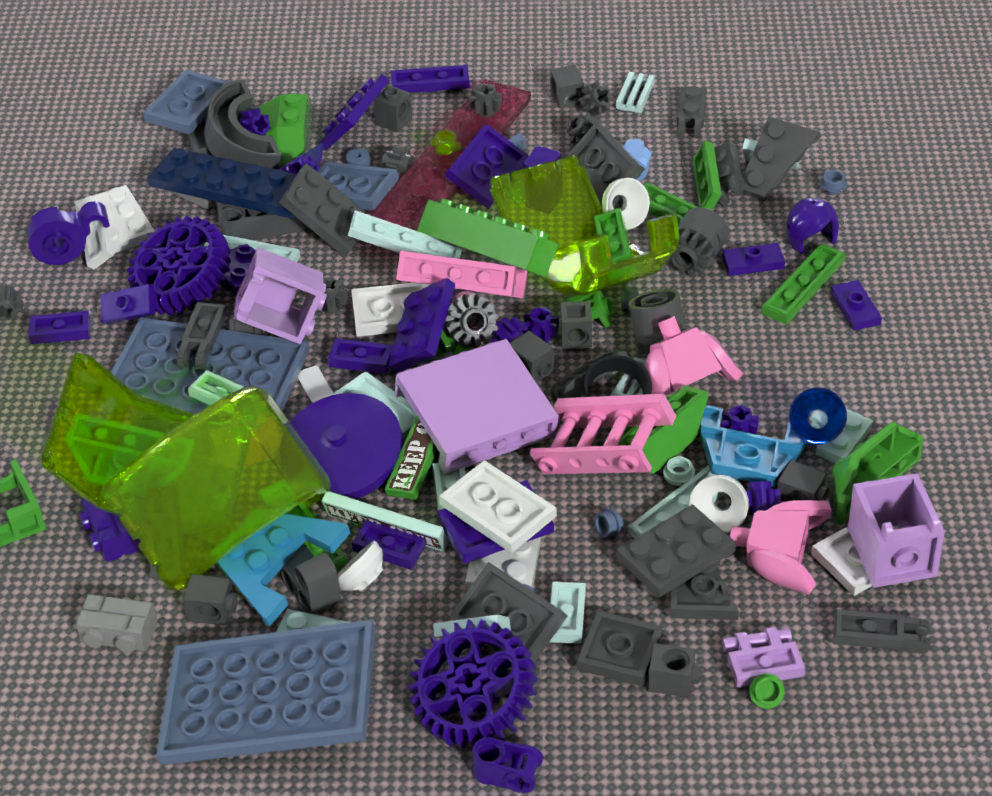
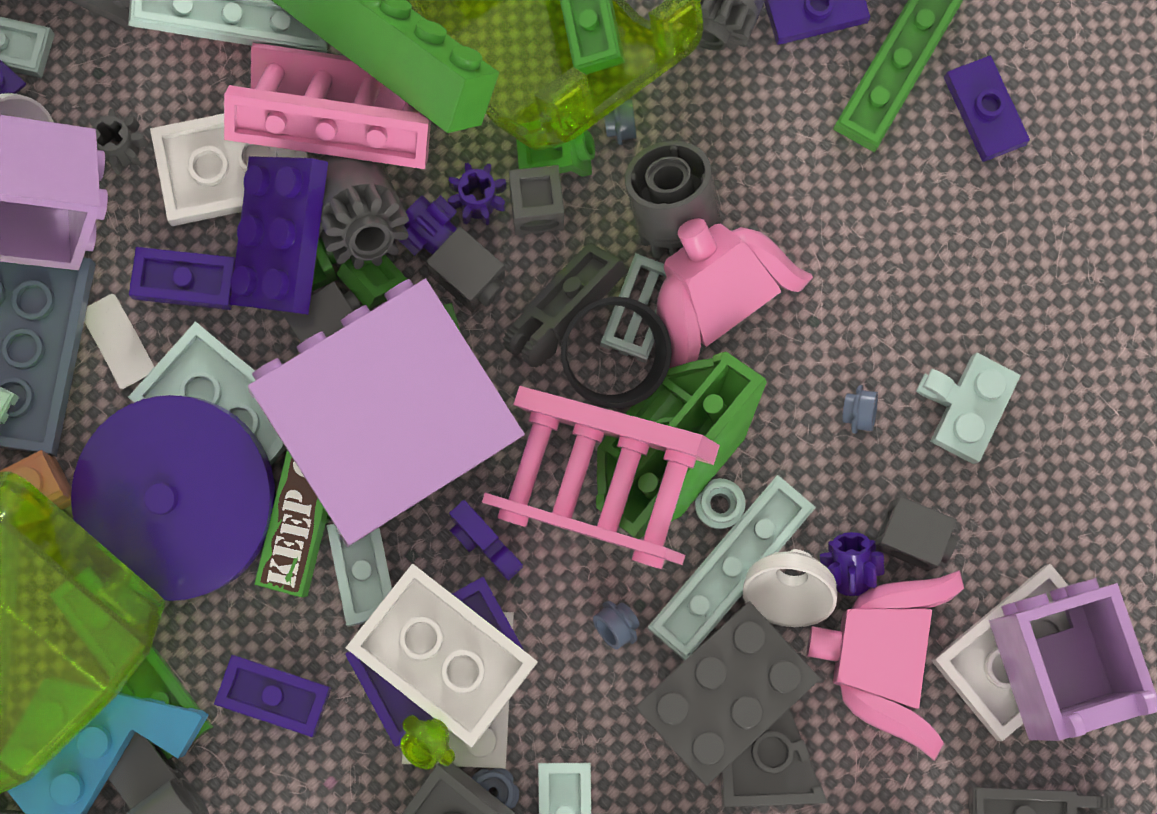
camera: 15 degrees left, 35 degrees up
light aqua tile [322,491,449,552] -> none
white piece [338,540,384,592] -> none
dark azure wing [698,405,815,487] -> none
dark purple gear [720,405,759,435] -> none
clear blue piece [789,388,847,445] -> none
bright green wedge [831,421,924,526] -> none
none -> clear neon green plate [400,715,455,769]
none -> dark purple plate [449,500,523,581]
none -> sand blue plate [843,385,878,434]

